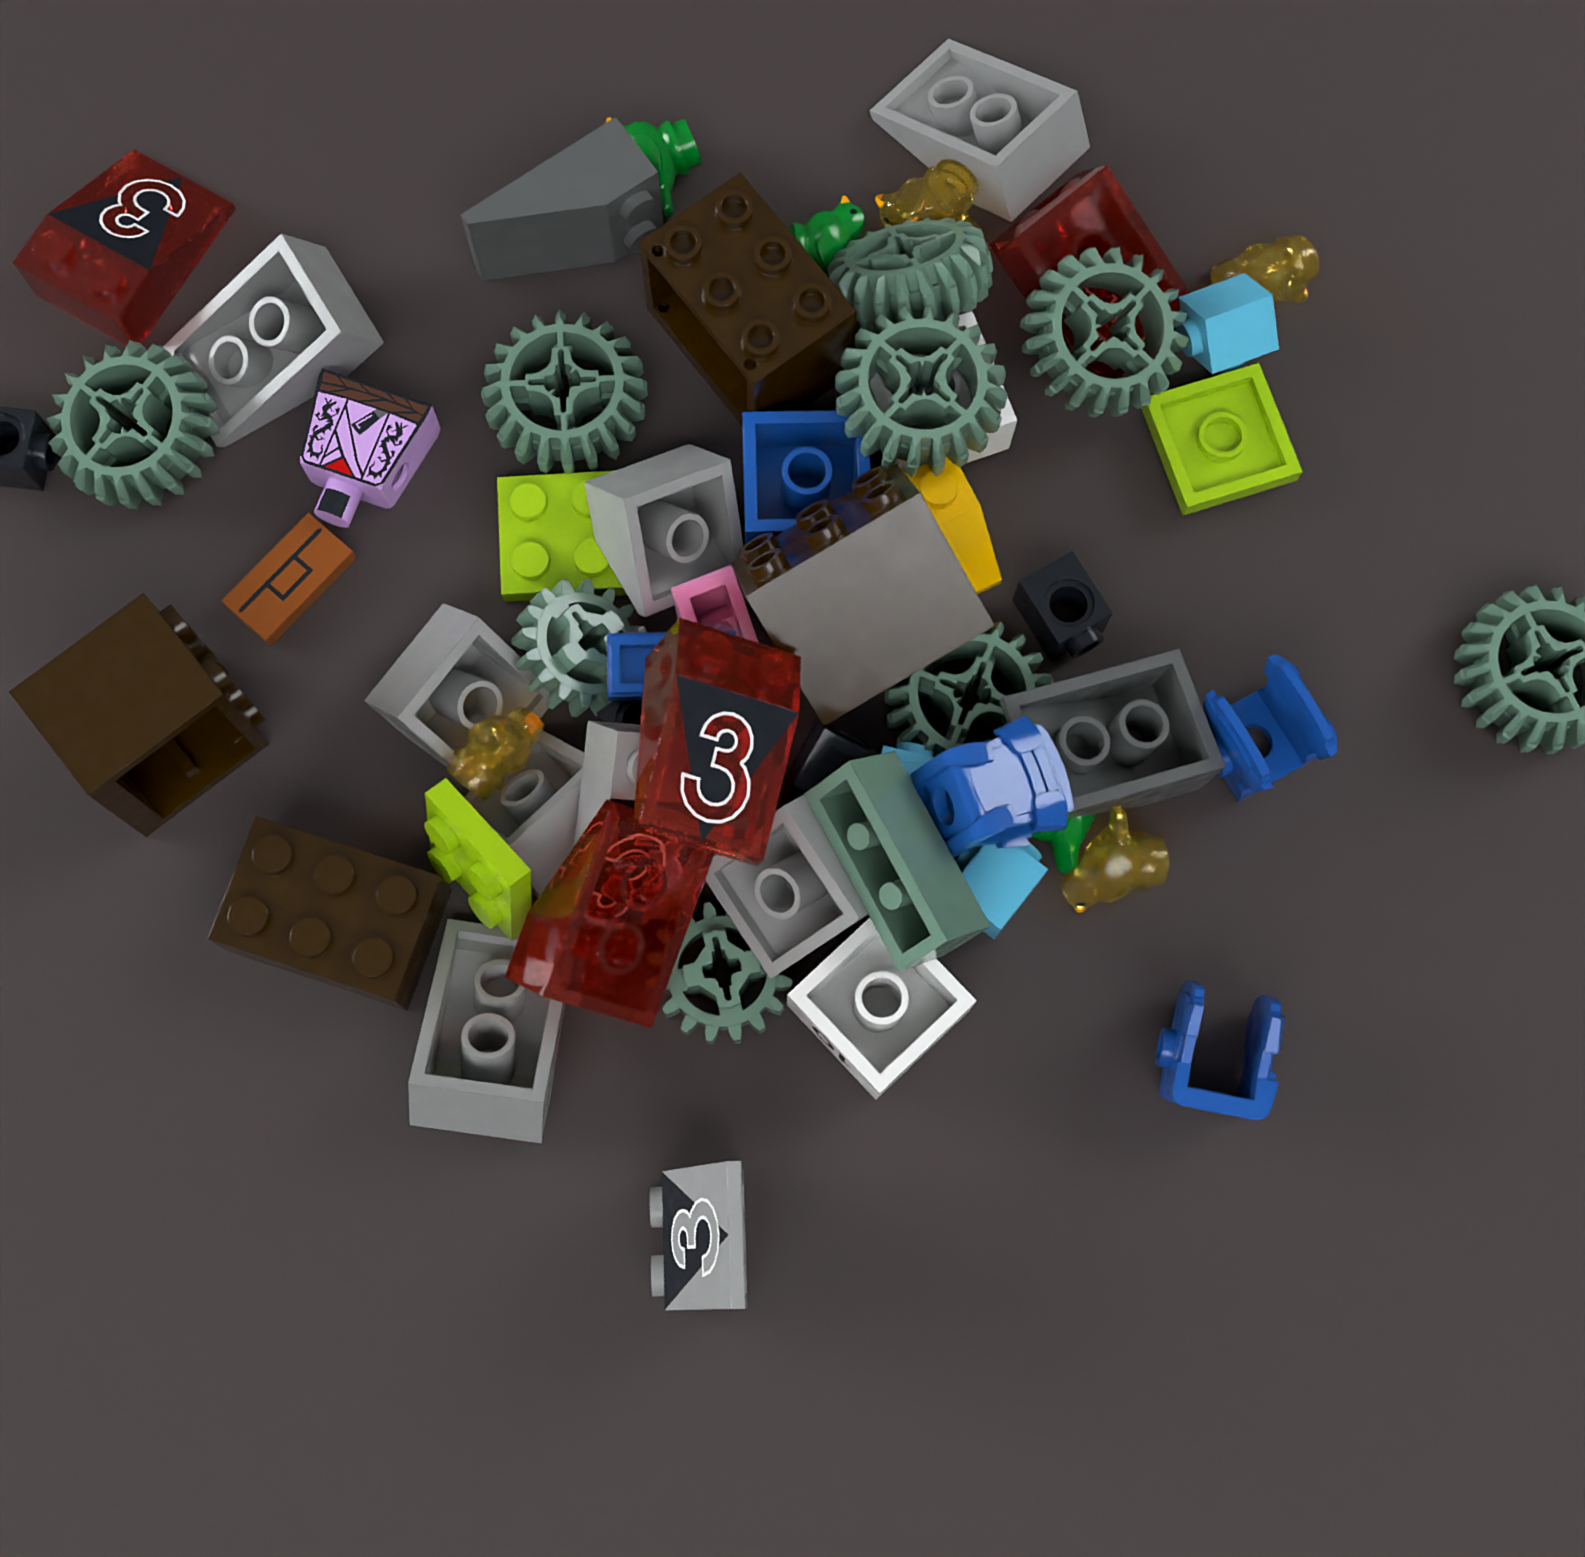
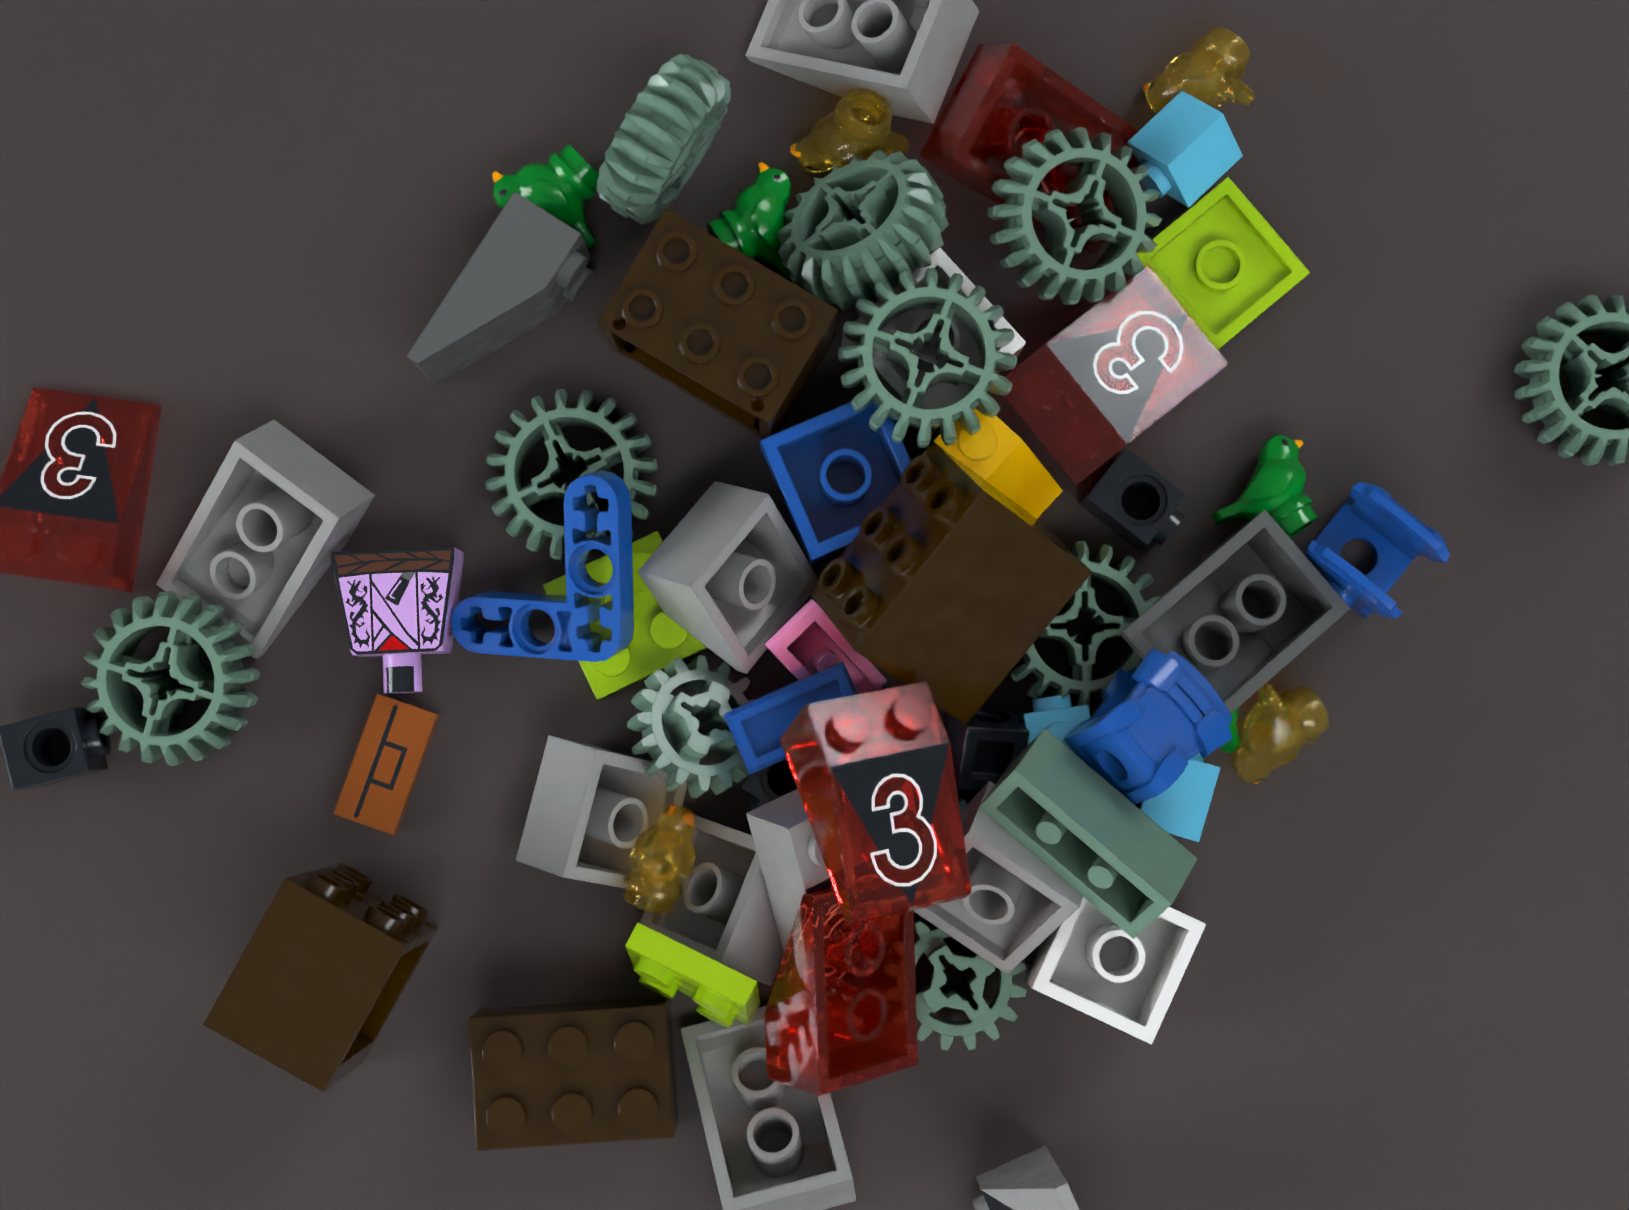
camera: 25 degrees left, 10 degrees up
blue piece [1155,980,1286,1120] -> none
none -> blue beam [451,470,634,662]
none -> sand green gear [597,54,731,225]
none -> clear red slope [1004,265,1229,485]
none -> green animal [1211,435,1319,539]

